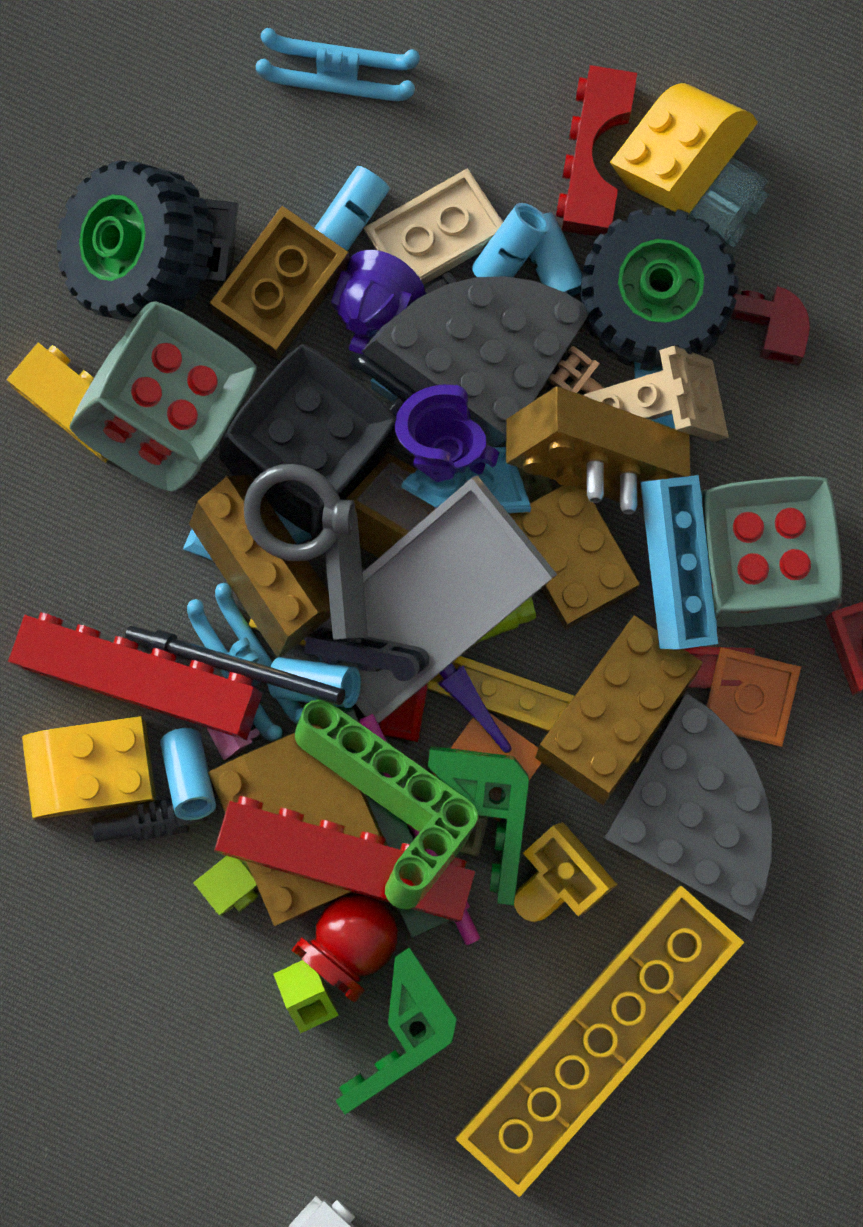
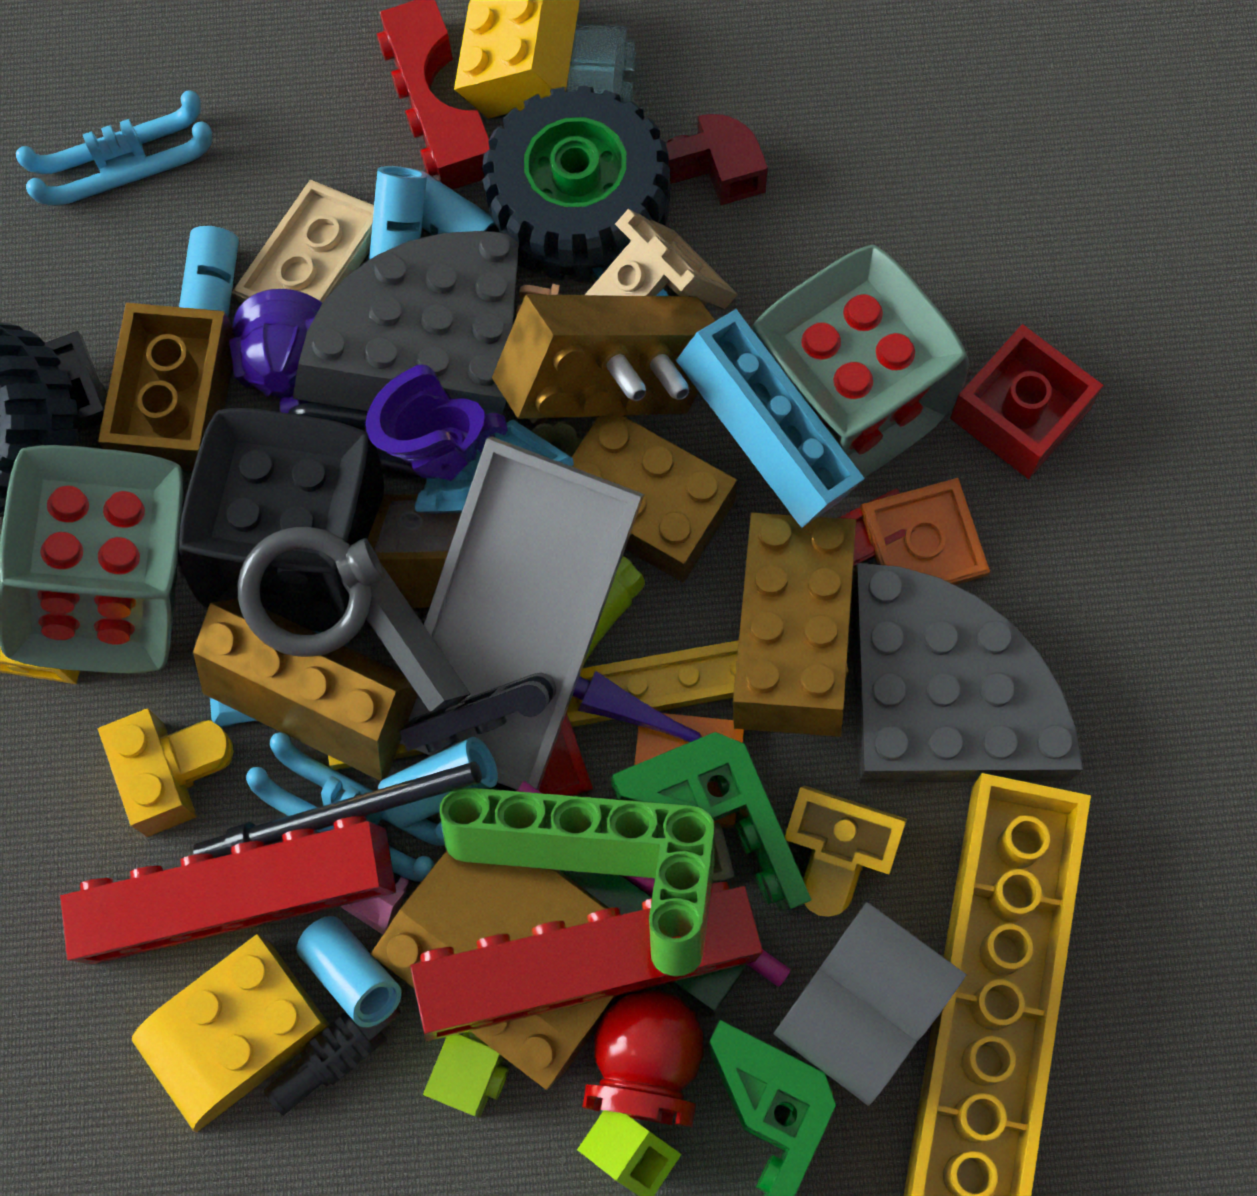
camera: 25 degrees left, 10 degrees down
none -> yellow brick [97,708,234,837]
none -> dark grey brick [773,902,967,1106]

